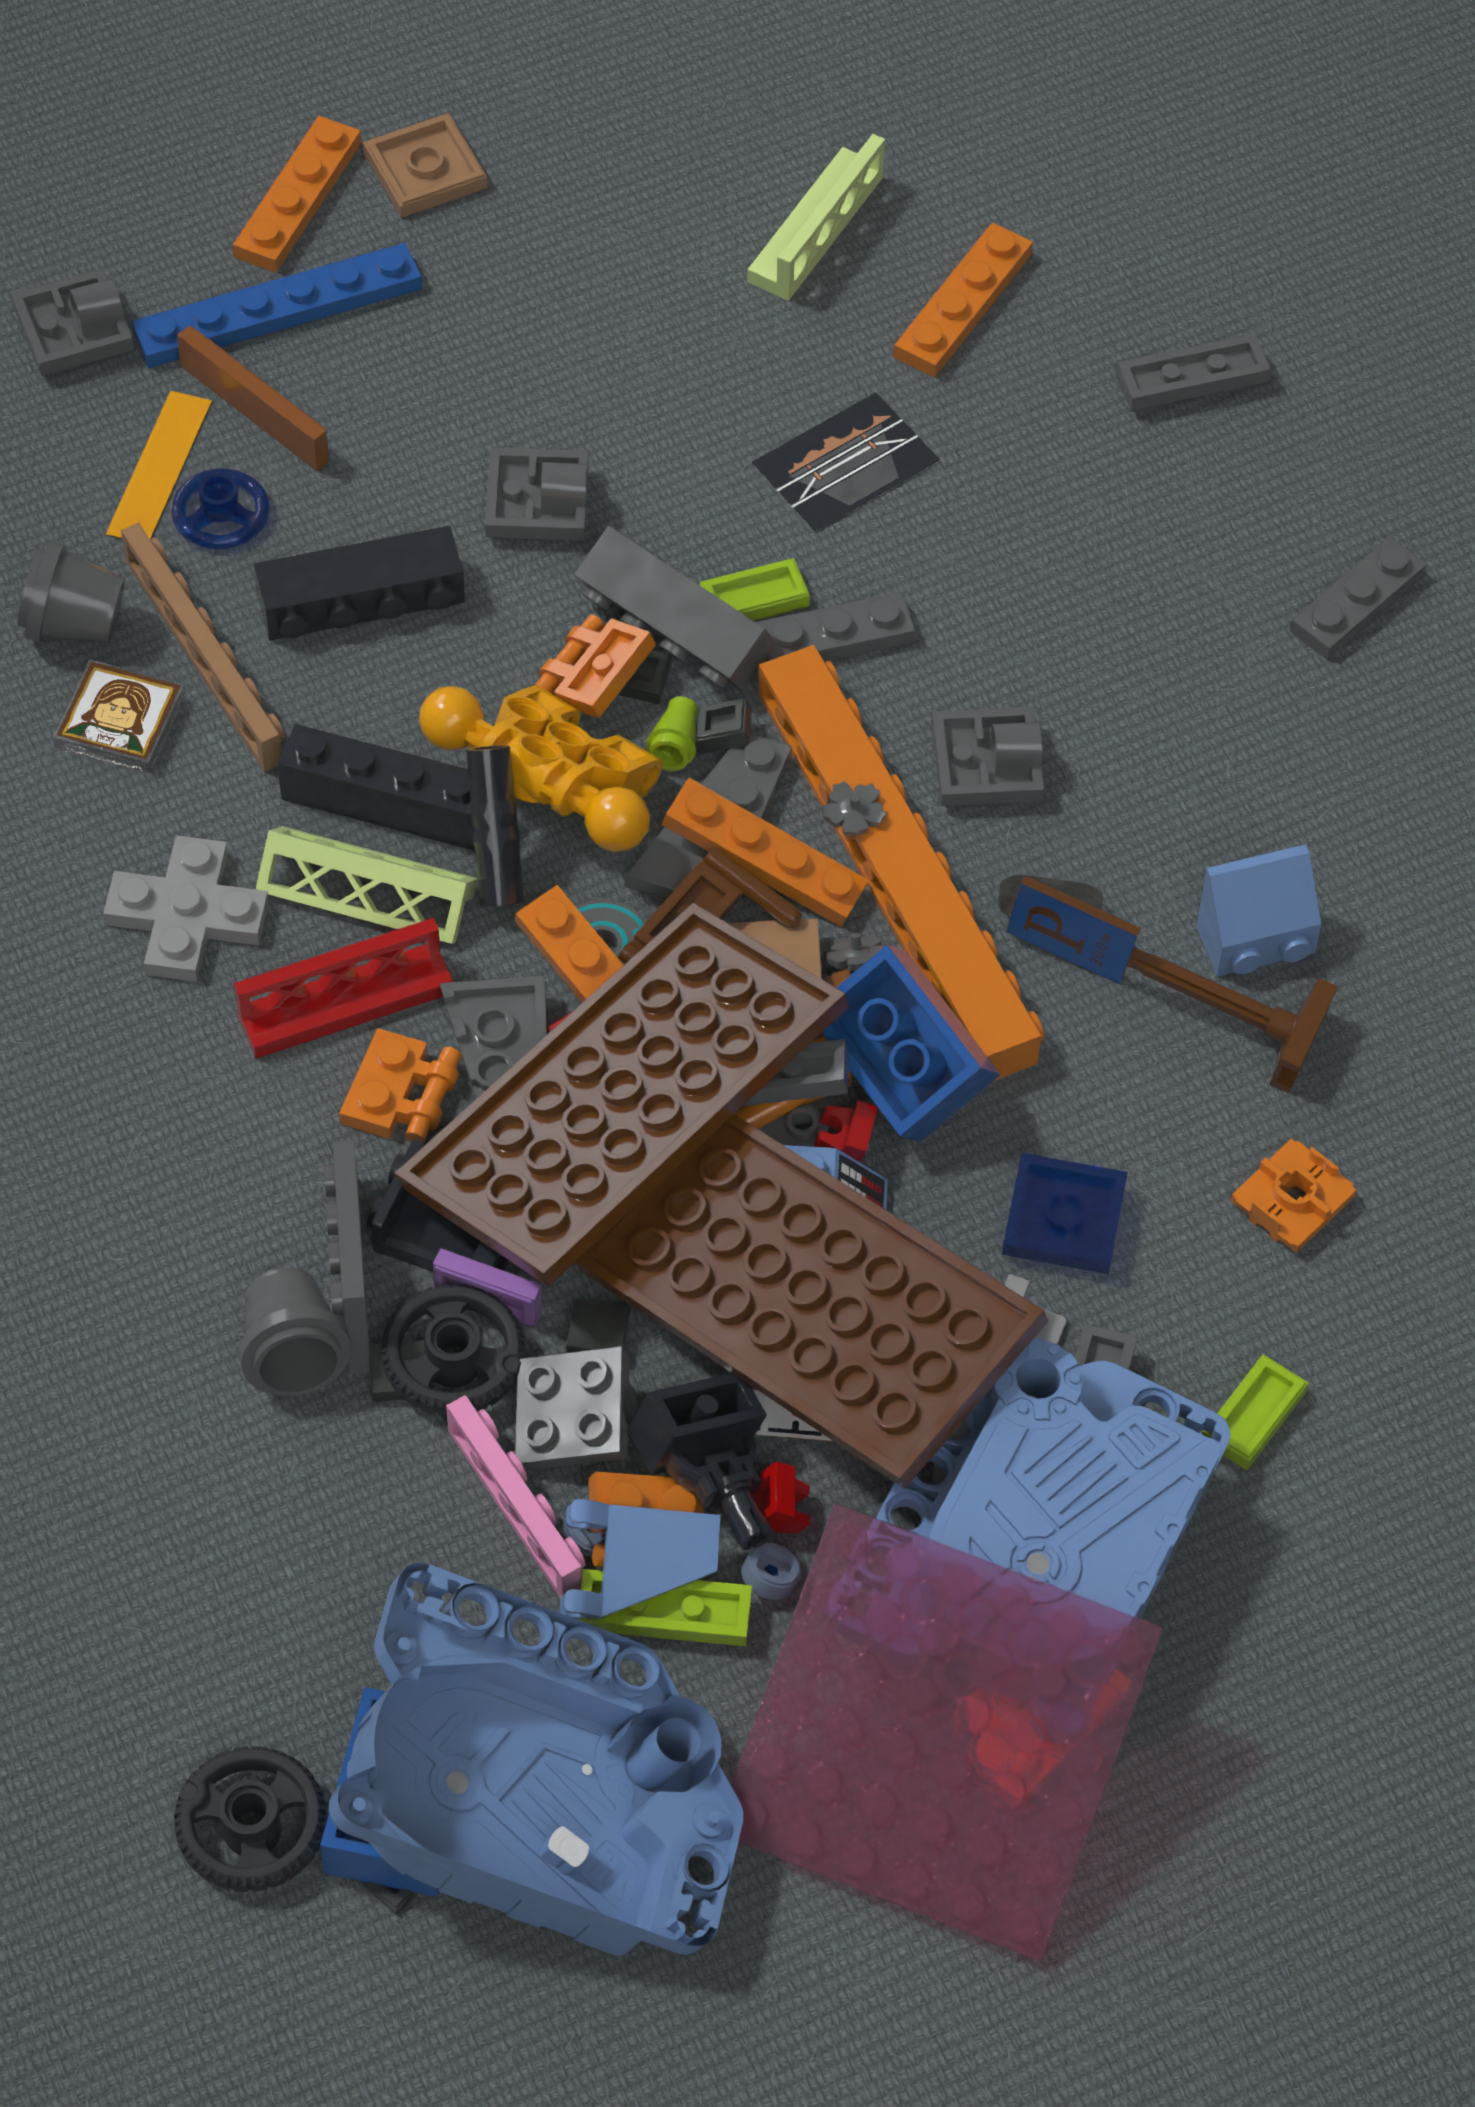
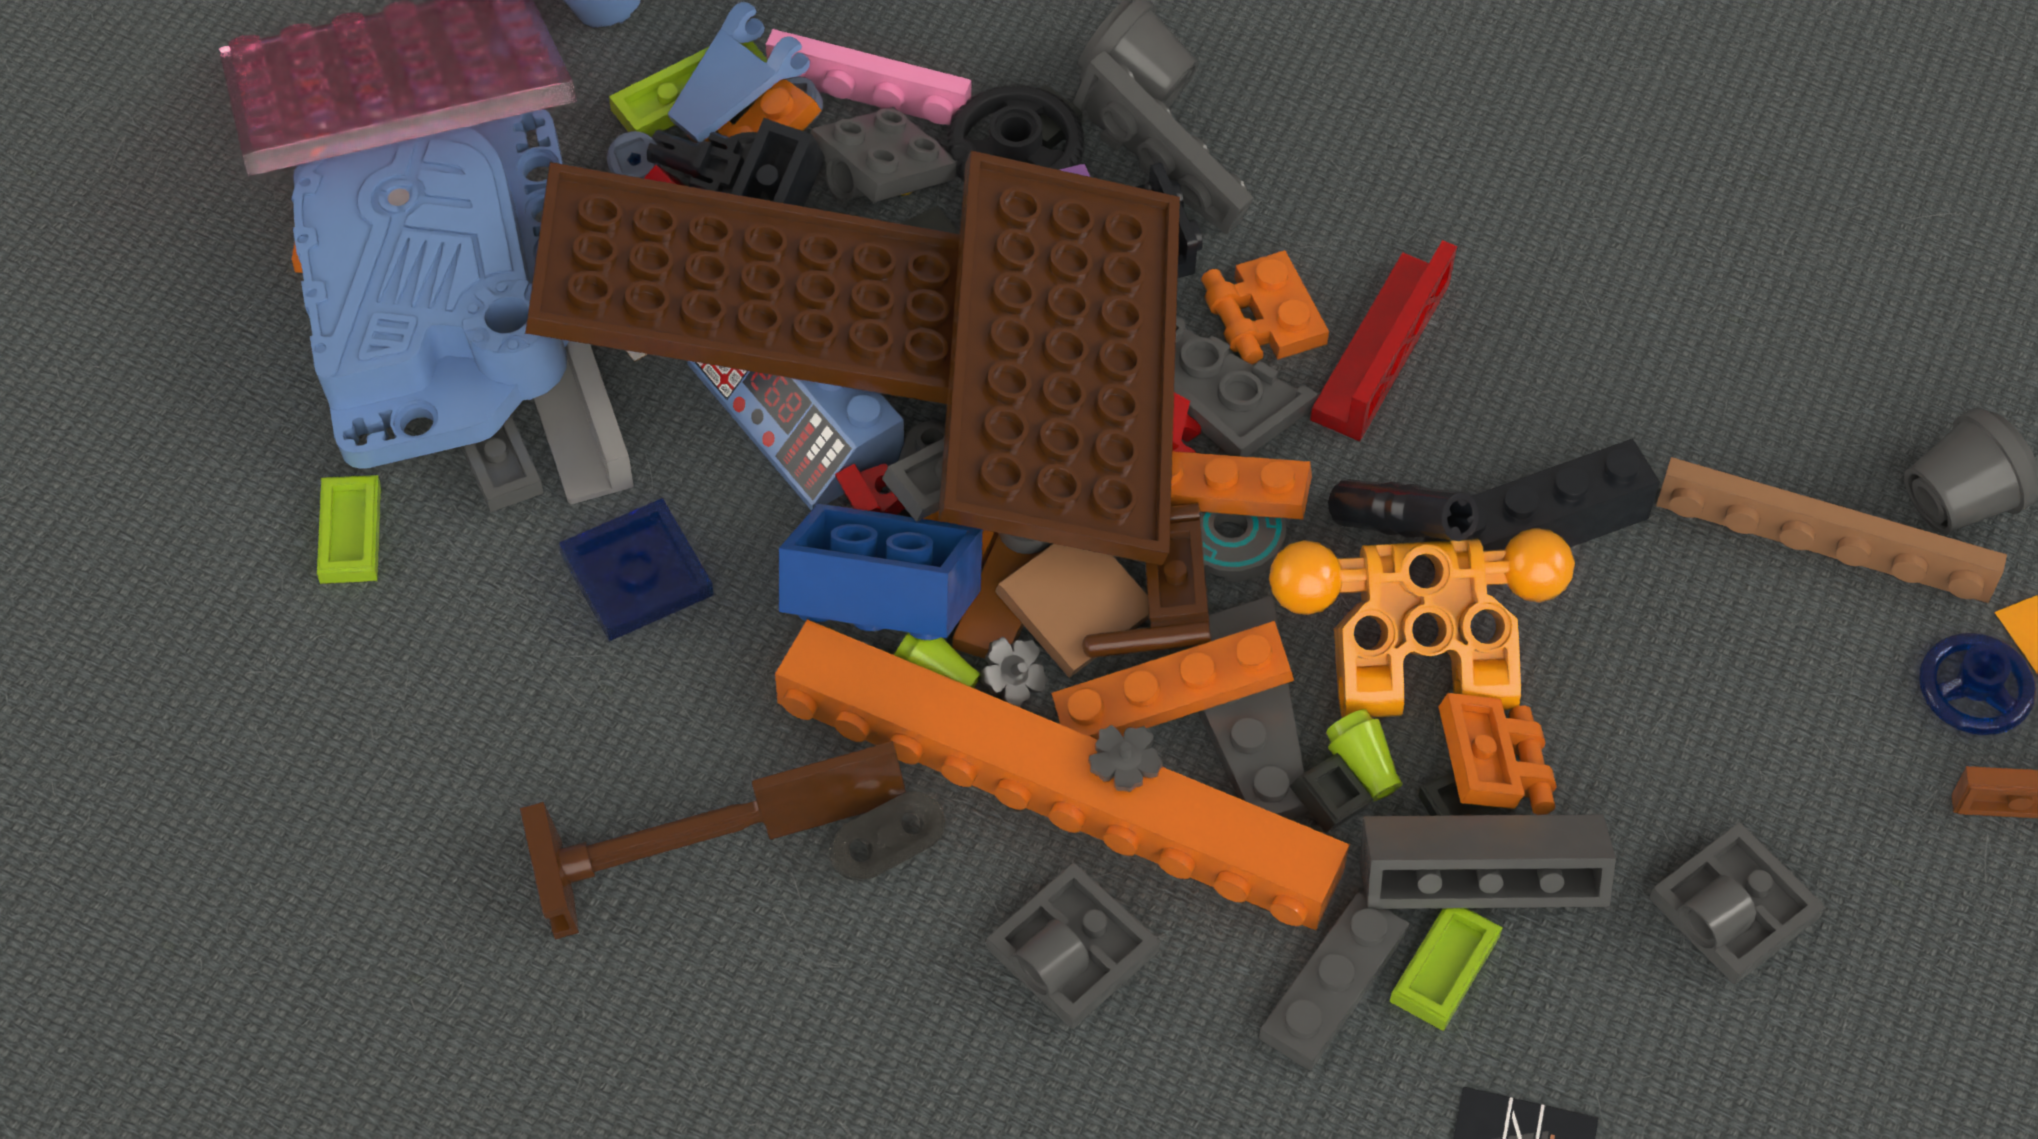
camera: 140 degrees right, 0 degrees up
tile [53,659,186,773] -> none
light grey plate [103,835,269,982] -> none
black brick [253,526,465,641] -> none
yellowish green fence [256,826,478,944] -> none
medium blue slope [1197,844,1321,977] -> none
orange piece [1231,1139,1357,1253] -> none

